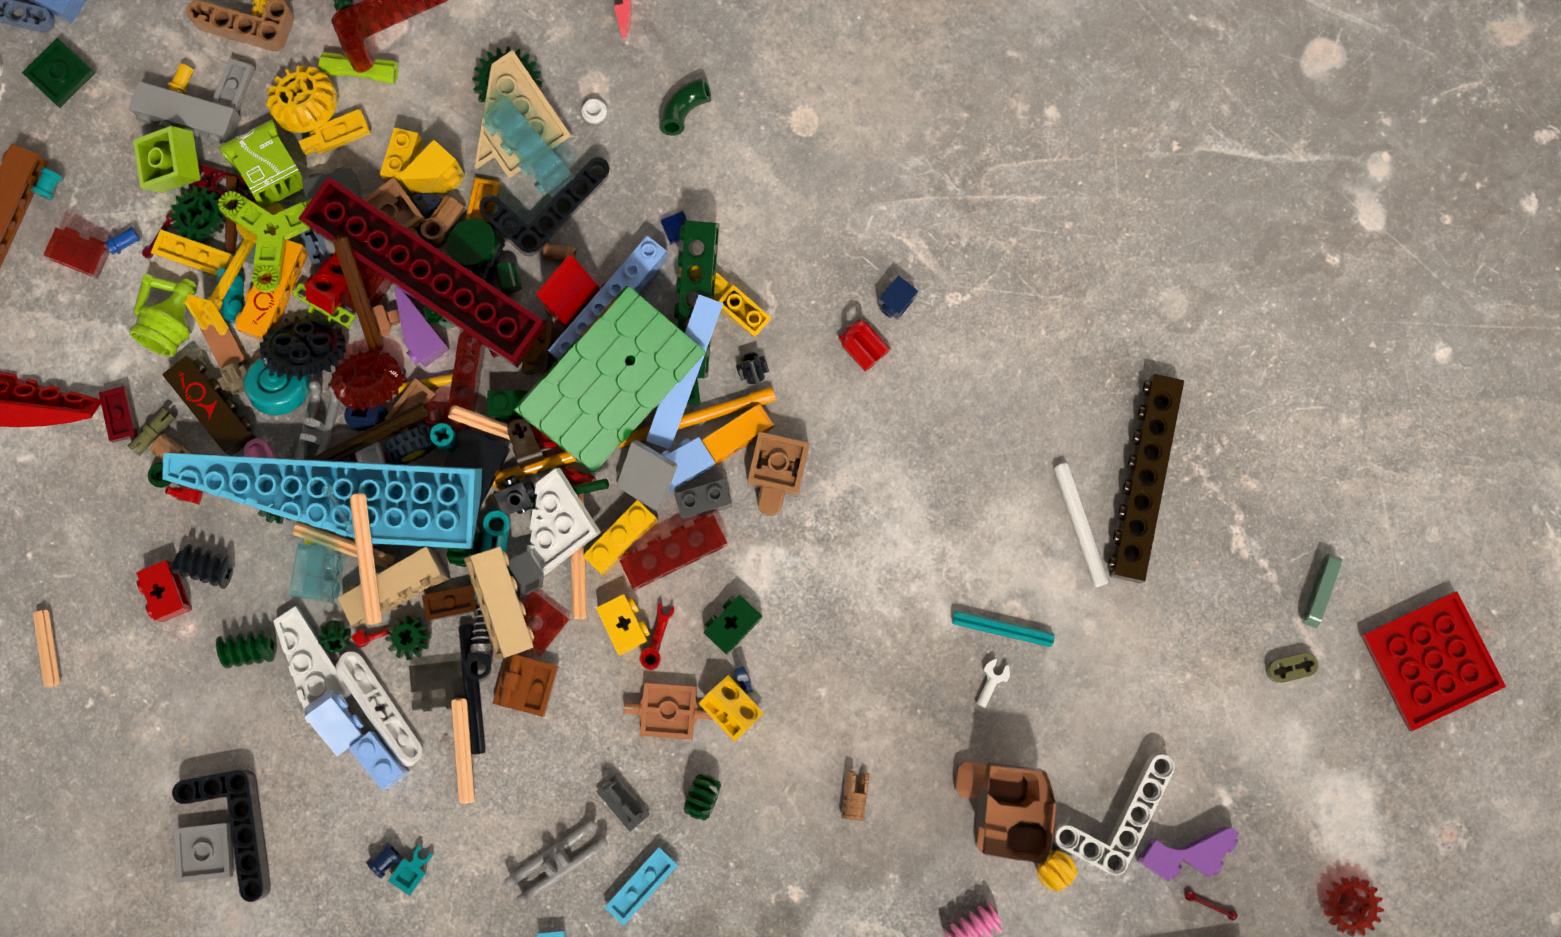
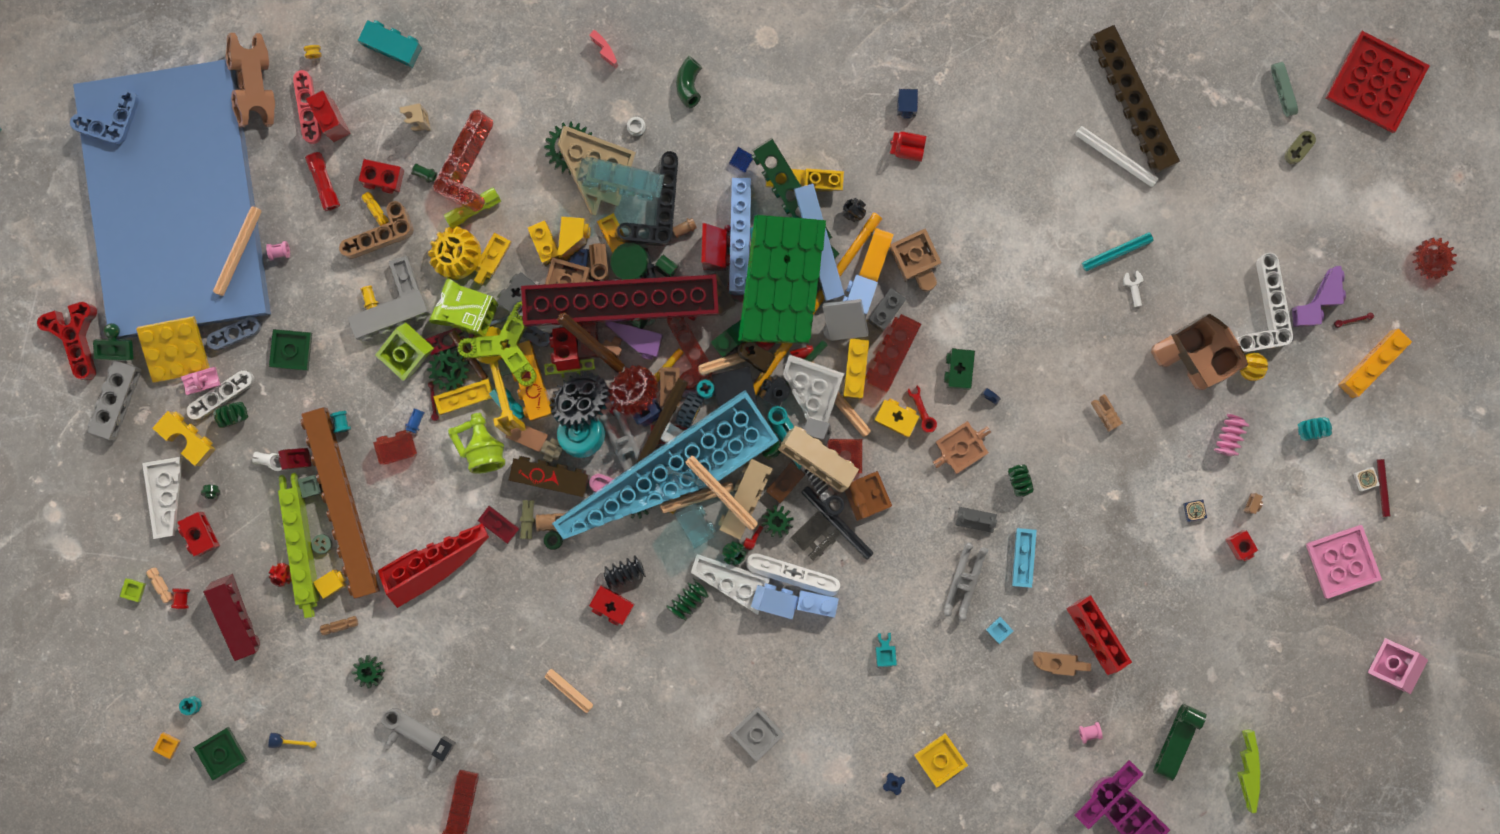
camera: 30 degrees left, 5 degrees up
red piece [165,486,203,505] -> none
black beam [172,770,271,902] -> none
dark blue bush [366,842,402,879] -> none
light nougat axle [451,698,475,804] -> none
yellow brick [698,675,765,742] -> none

